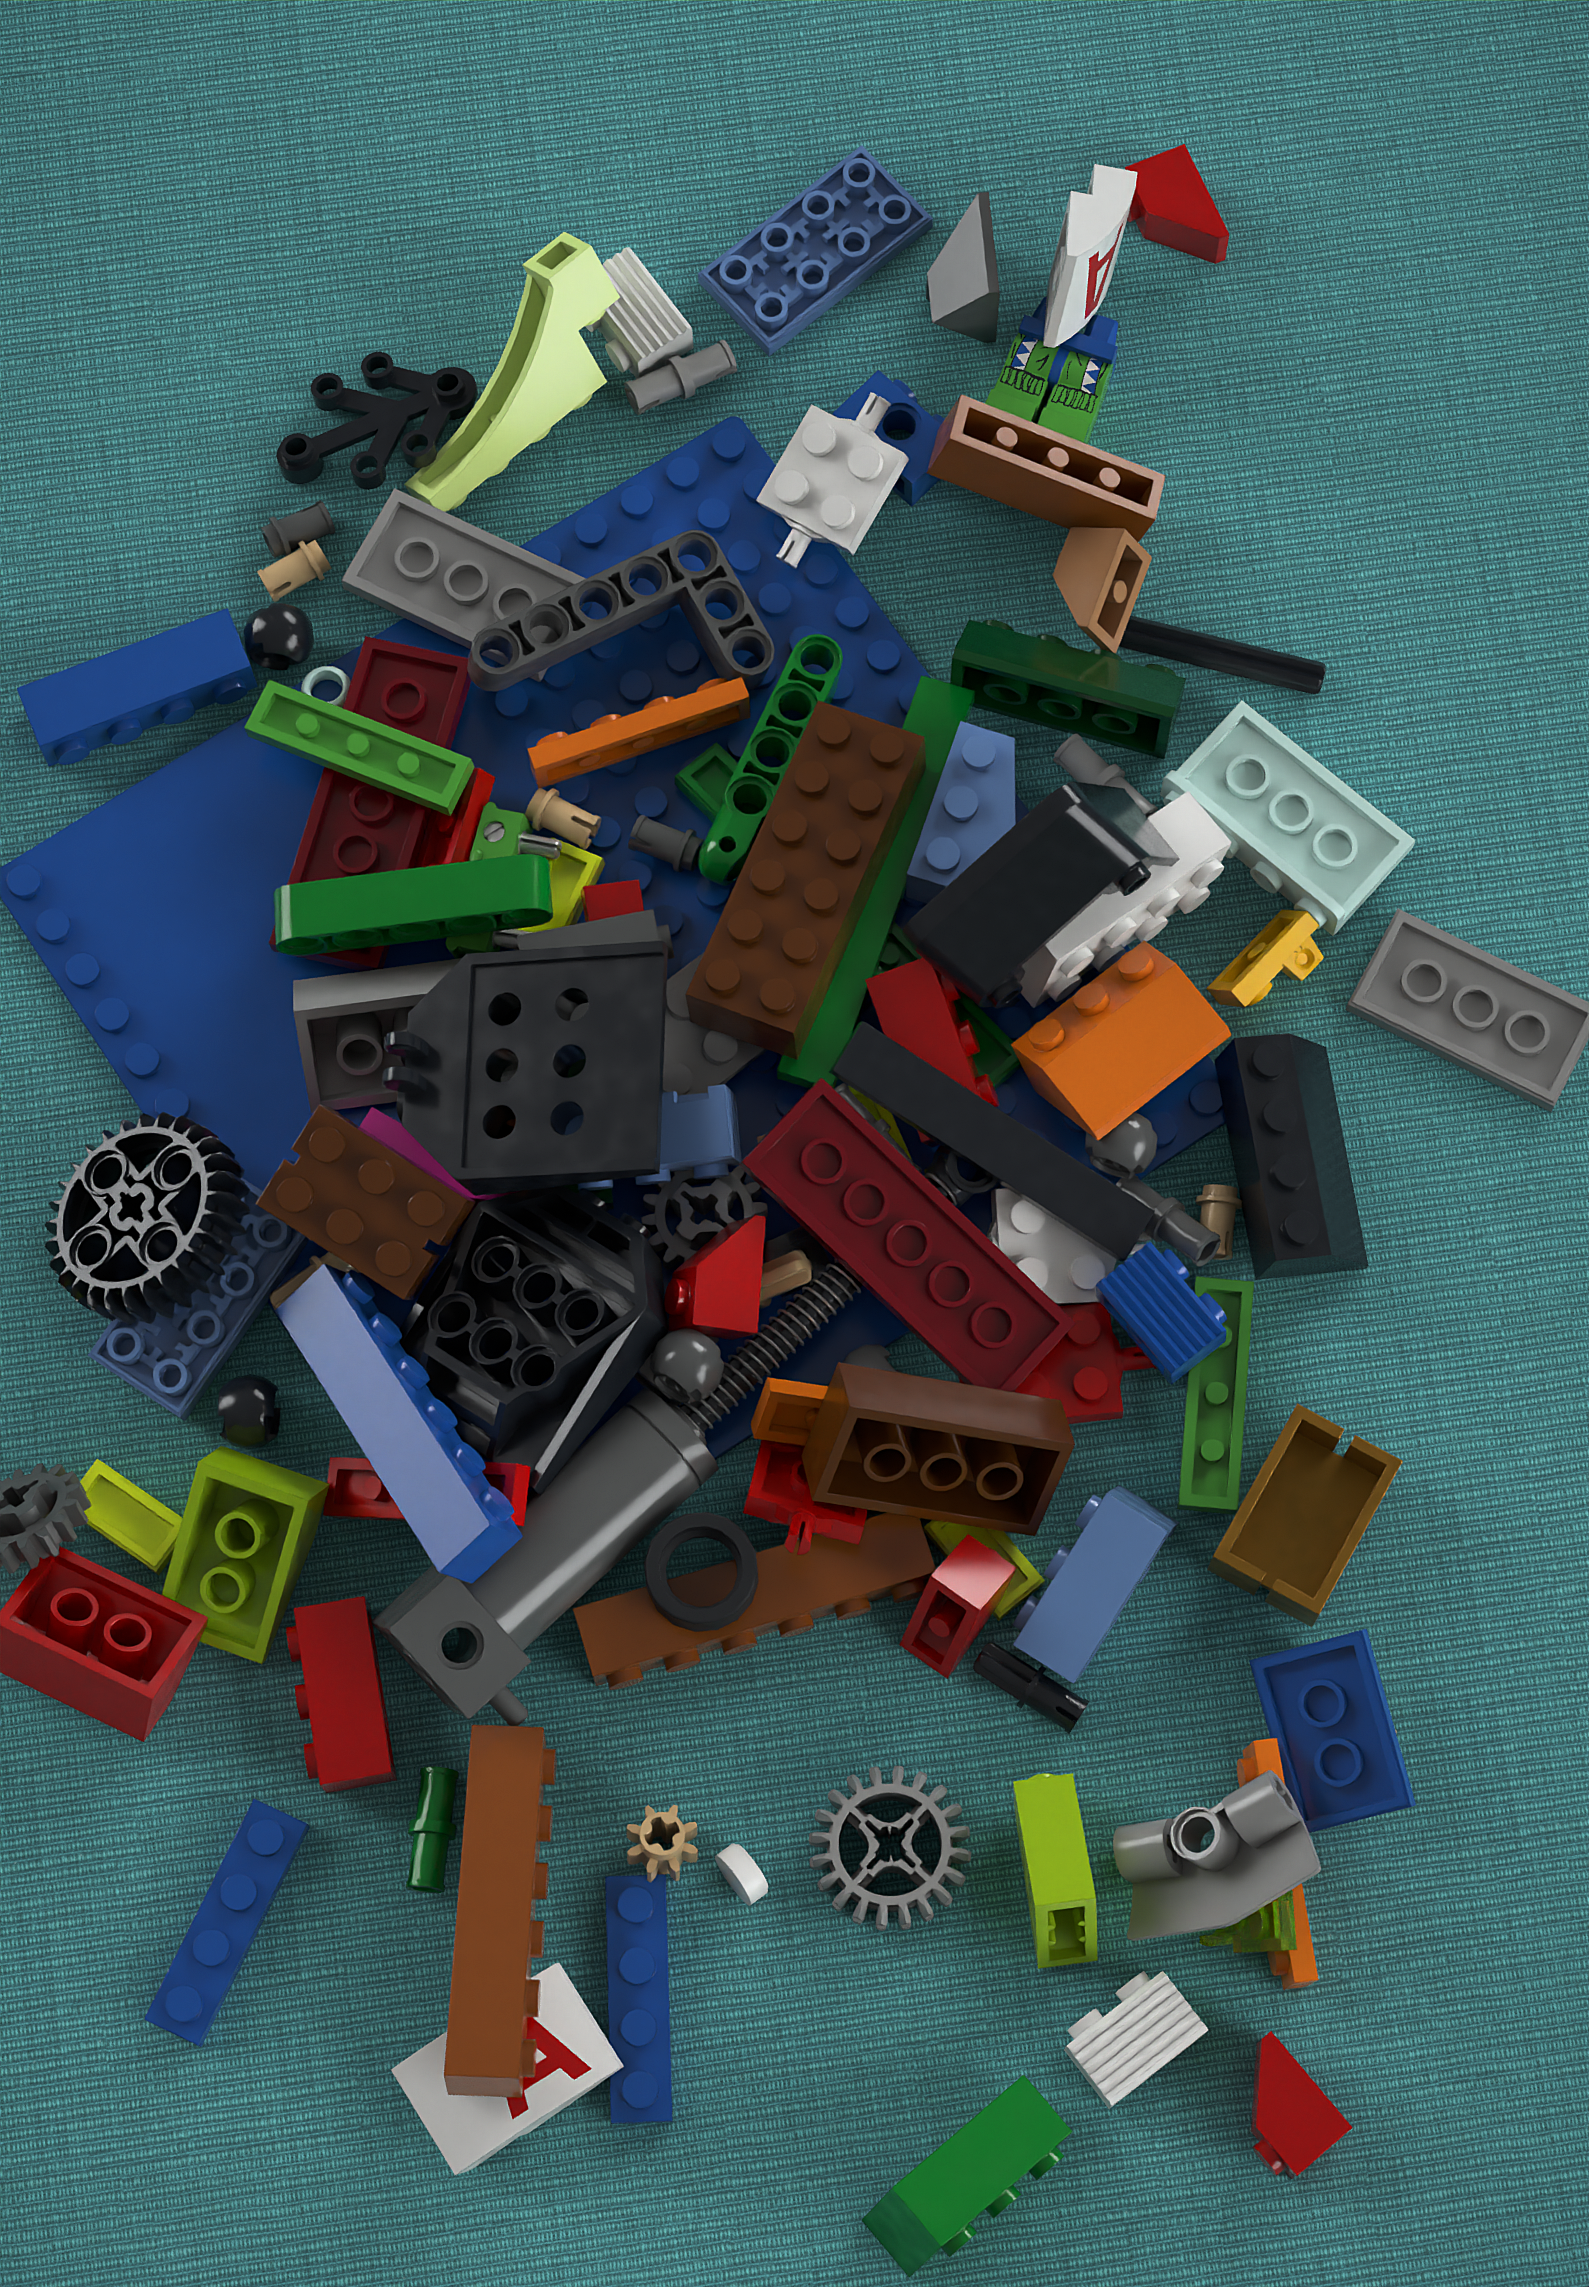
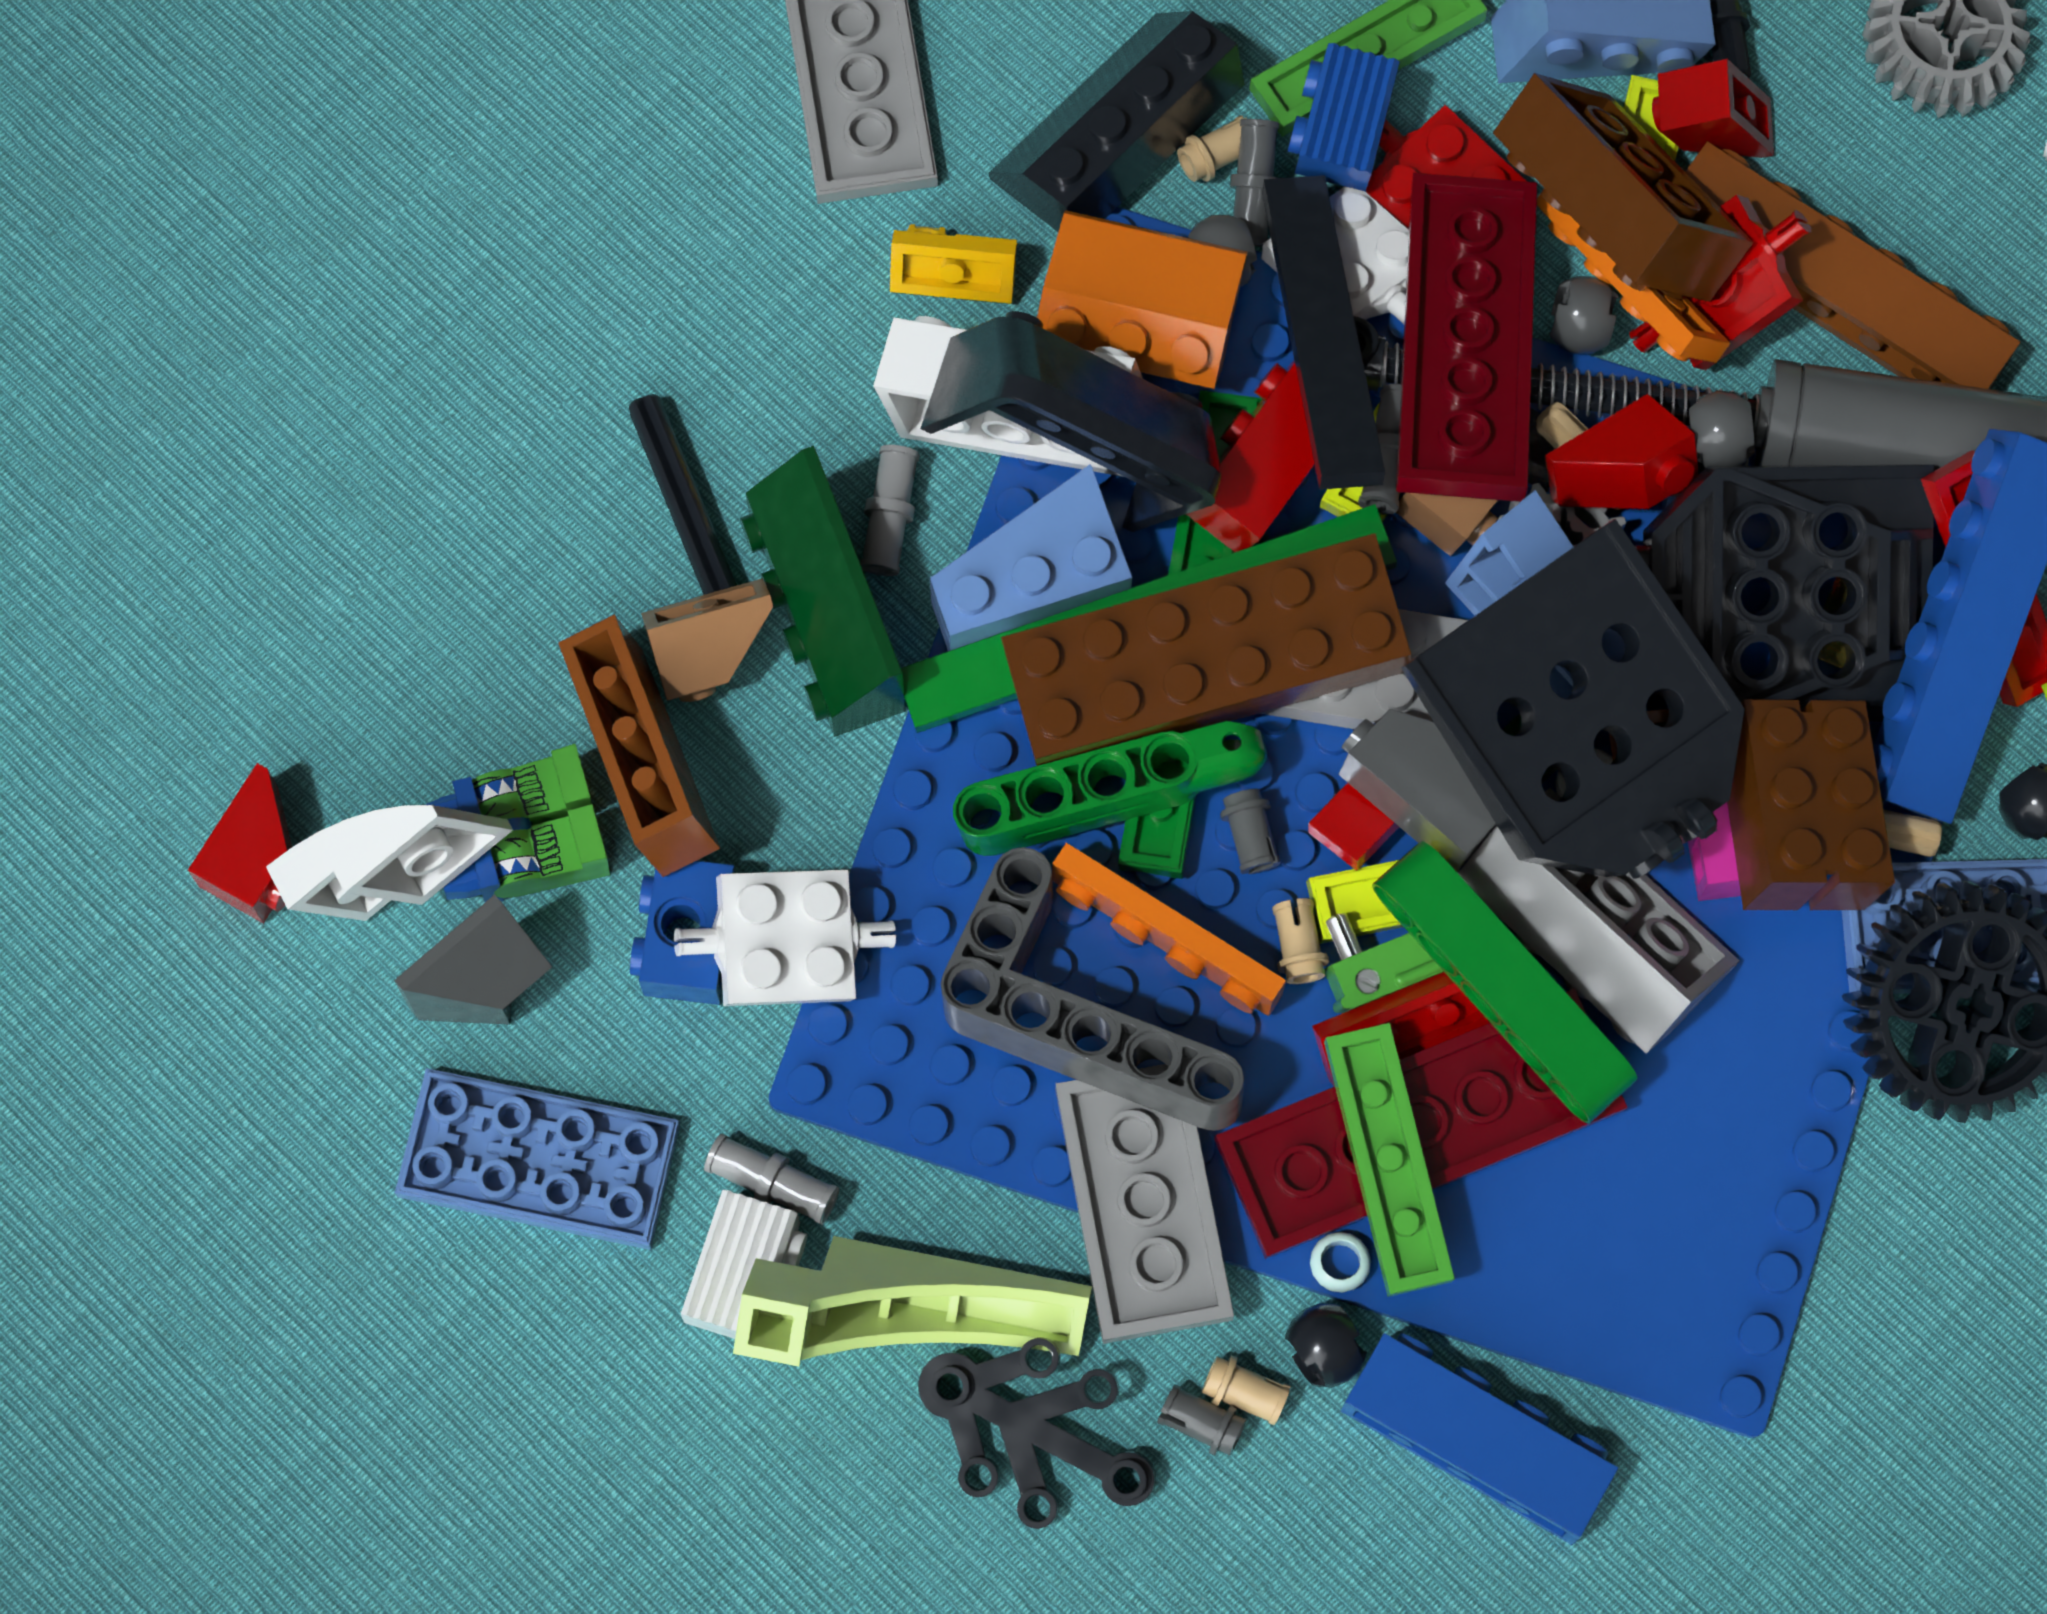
camera: 130 degrees left, 0 degrees up
black tyre [644,1512,759,1632] -> none
light aqua bracket [1160,700,1415,936] -> none

